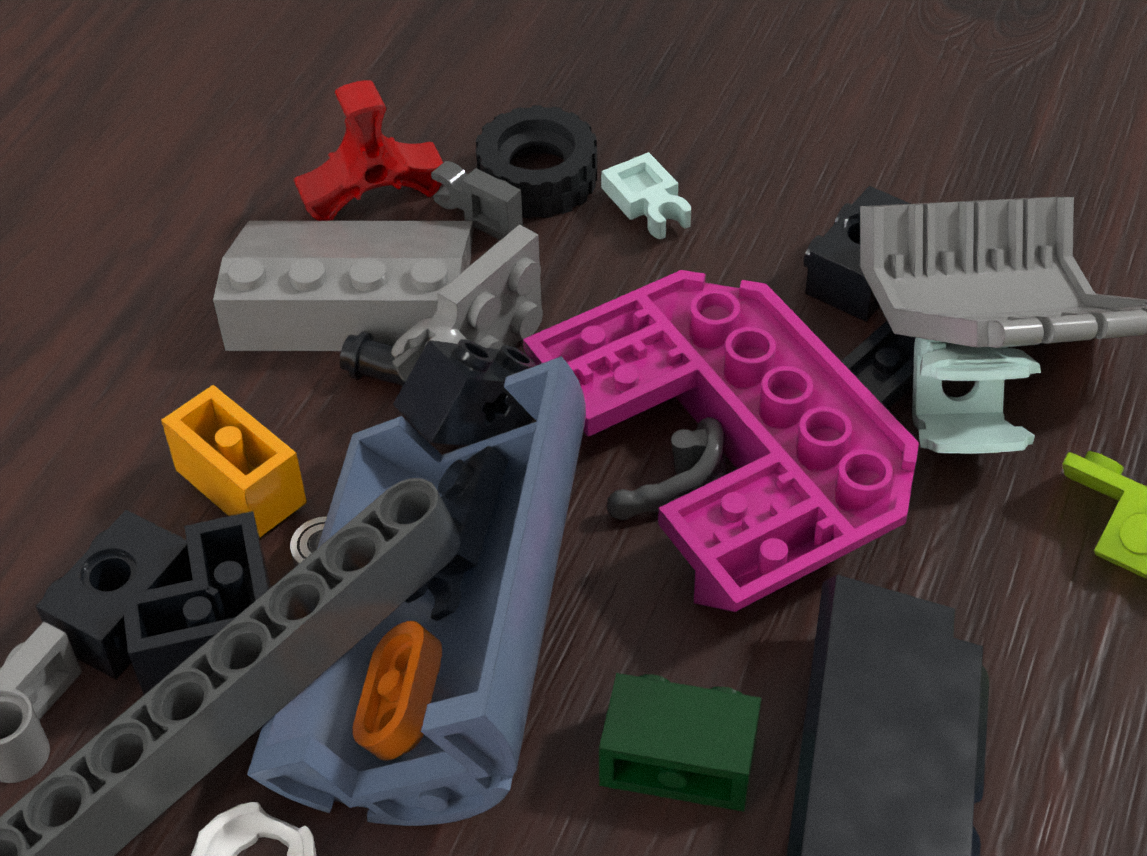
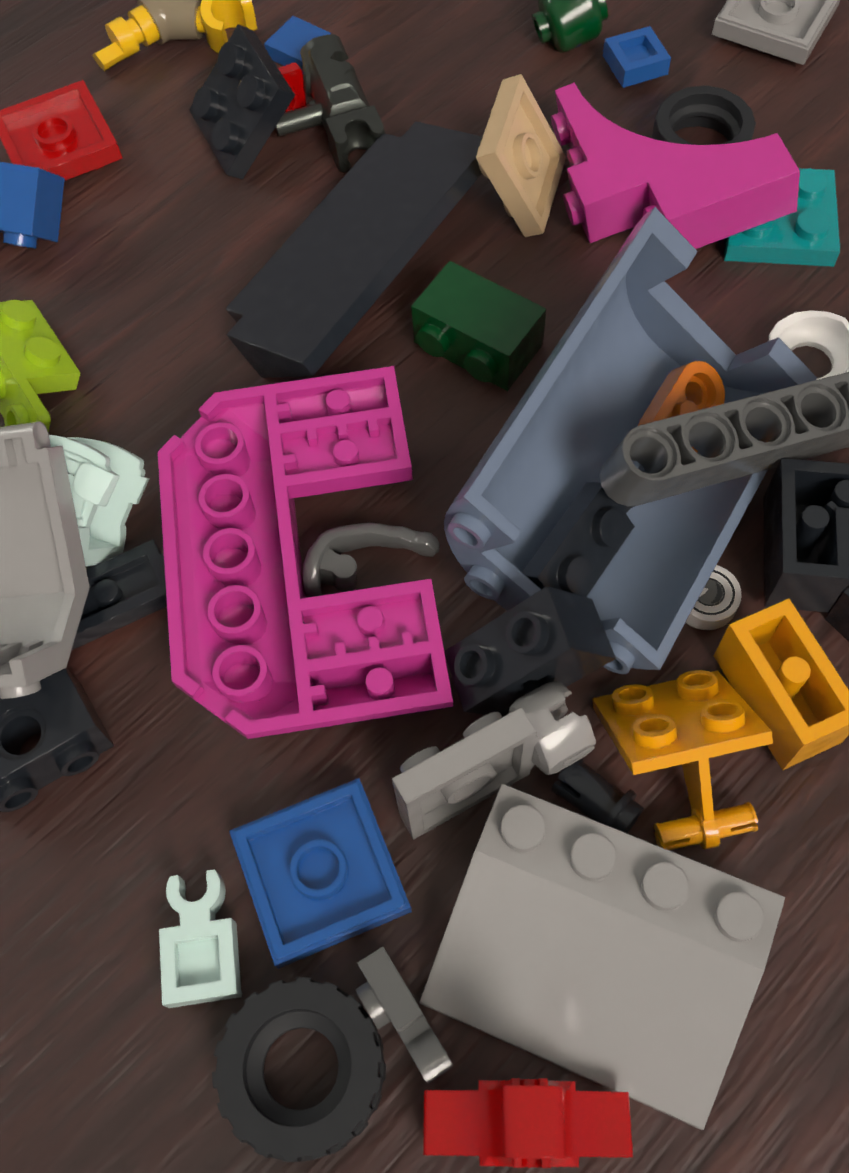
camera: 155 degrees left, 15 degrees up
none -> blue plate [229,778,412,969]
none -> light orange plate [592,670,773,850]

